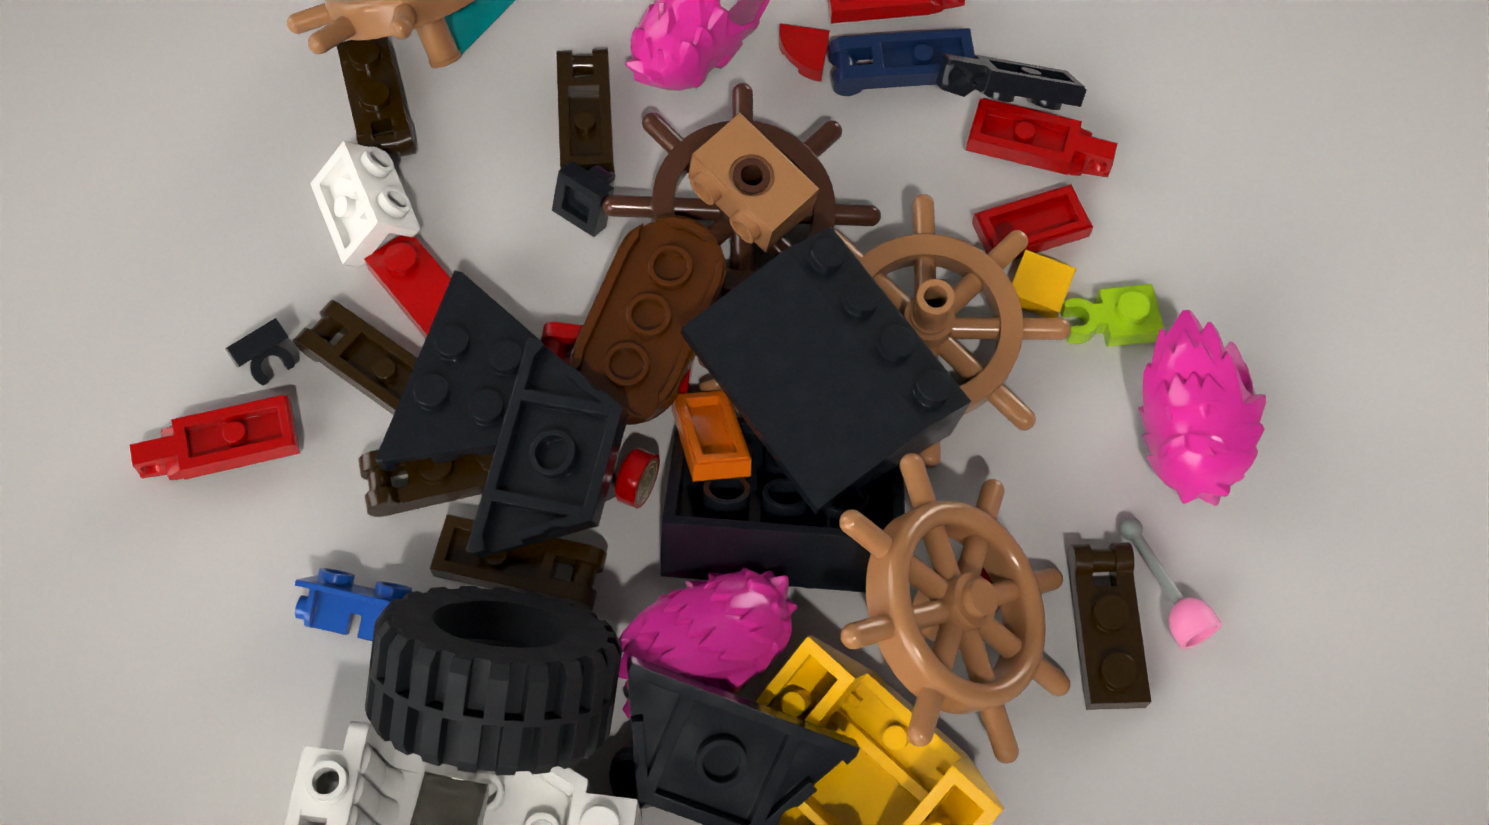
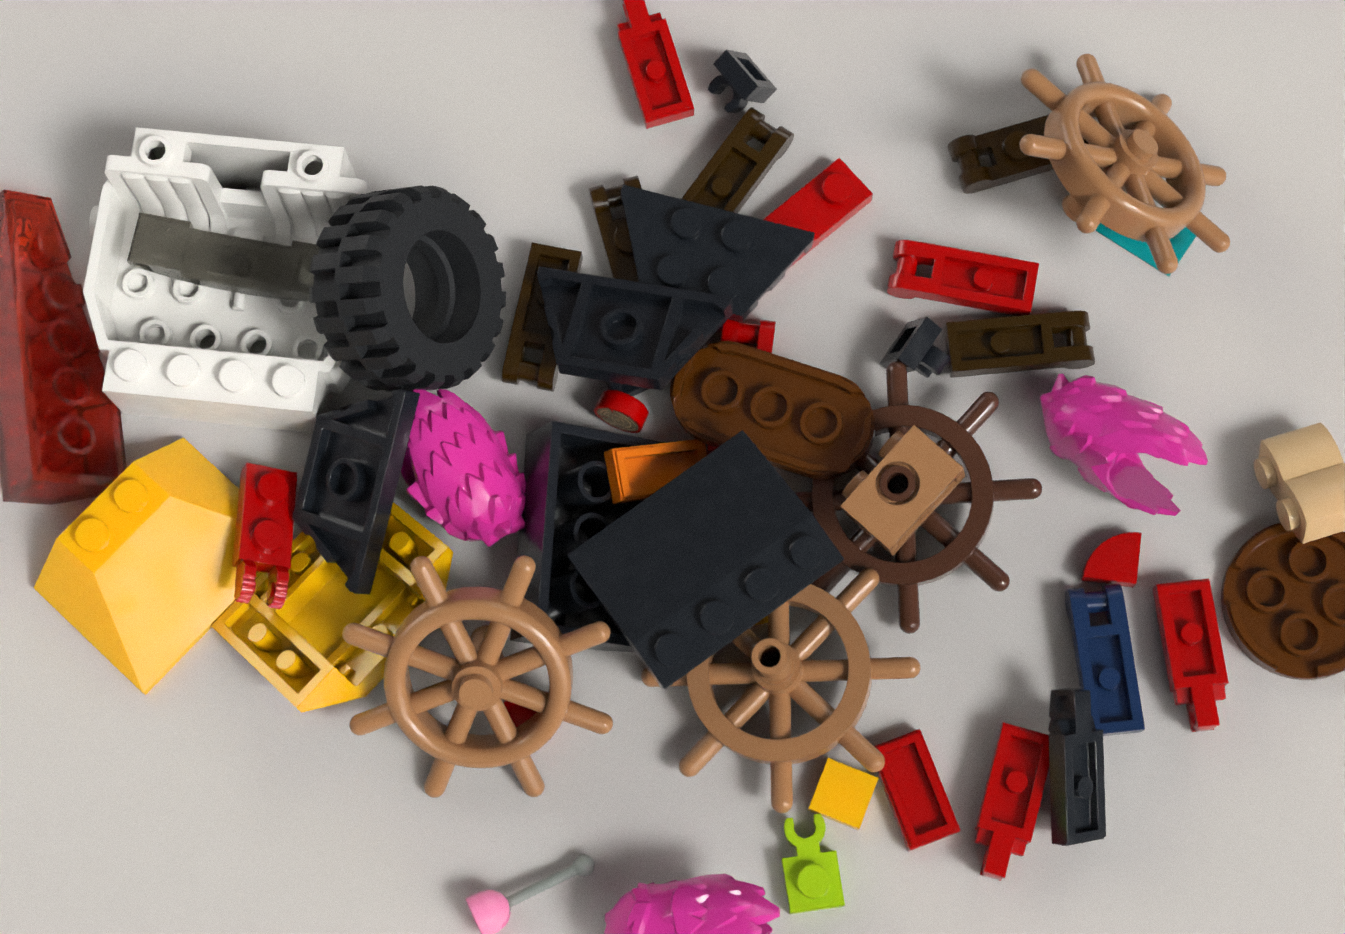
camera: 95 degrees right, 10 degrees up
blue hinge [295,568,412,641] -> none
white bracket [310,141,420,268] -> none
dark brown plate [1068,542,1151,710] -> none
none -> red plate [887,240,1039,316]

